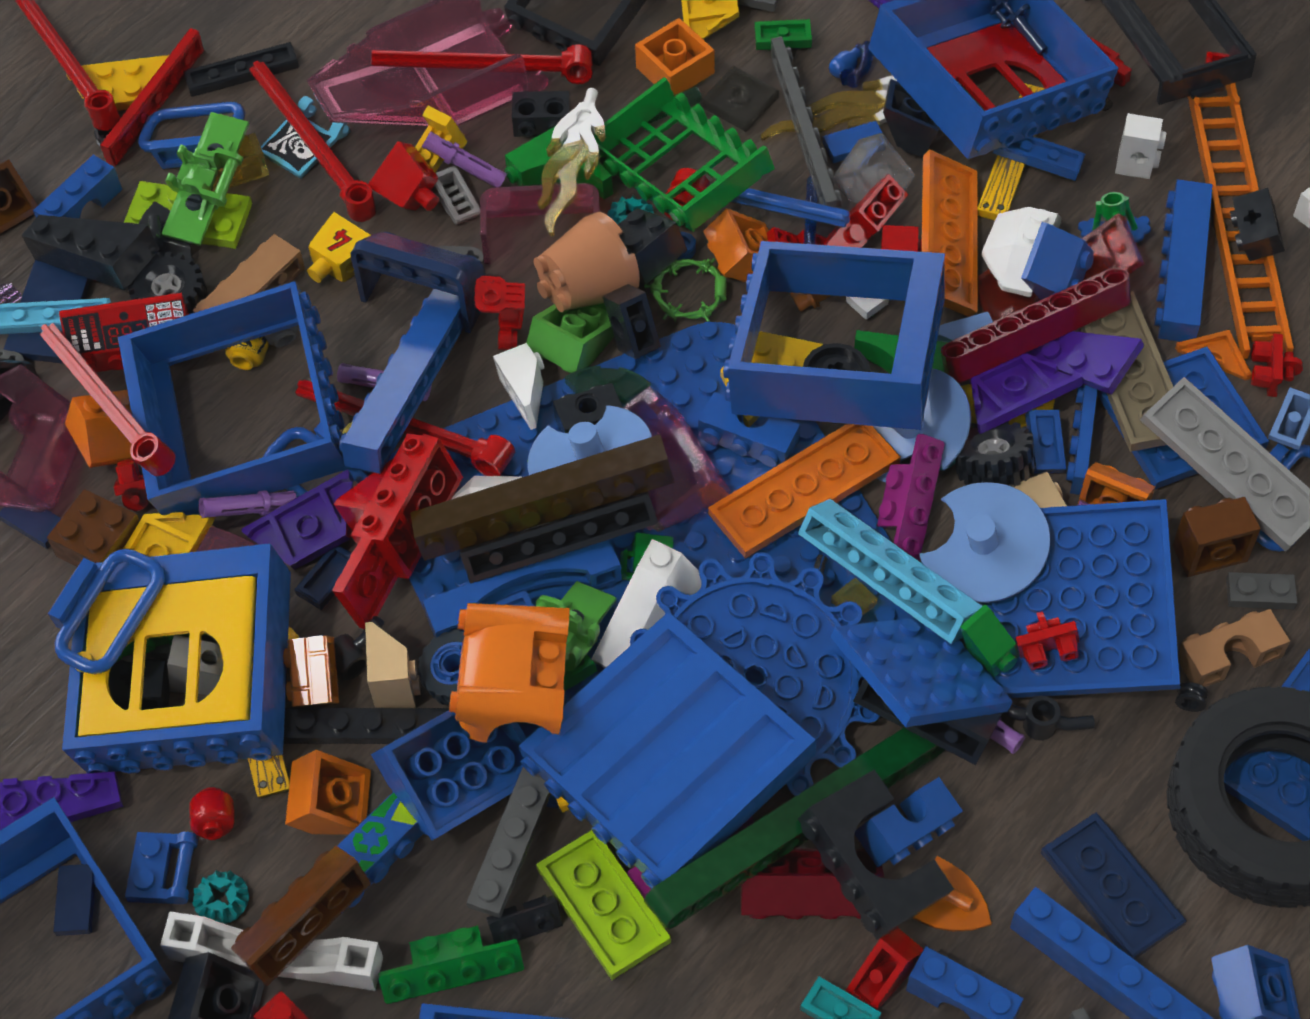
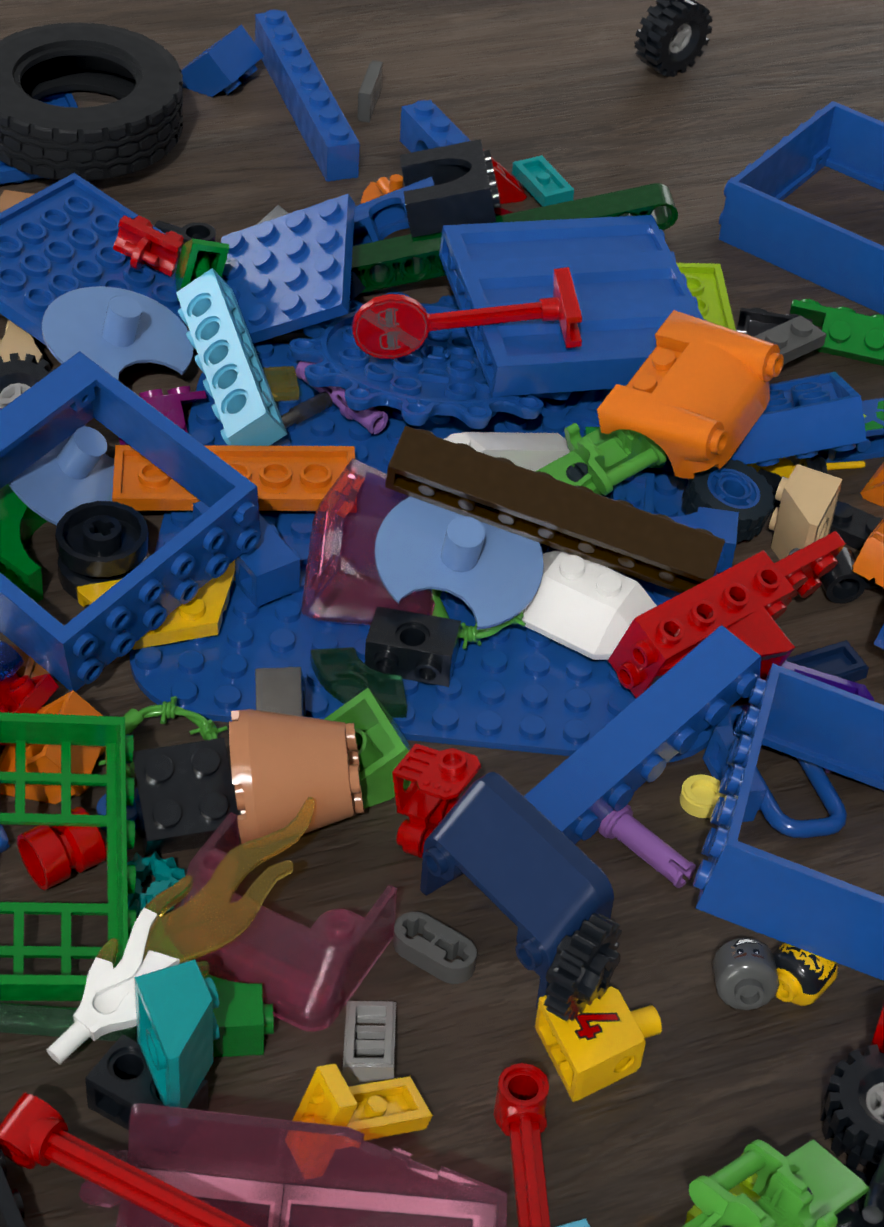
camera: 155 degrees left, 15 degrees down
medium nougat brick [193,234,305,313] -> none
red piece [295,379,515,476] -> none
red torso [368,141,439,211] -> none
medium lavender pin [422,131,507,190] -> none
white slope [493,343,544,430] -> none
dark blue tile [1040,812,1187,960] -> none
none -> teal slope [134,959,219,1122]
none -> red piece [352,267,582,359]
none -> black gear [544,913,622,1022]

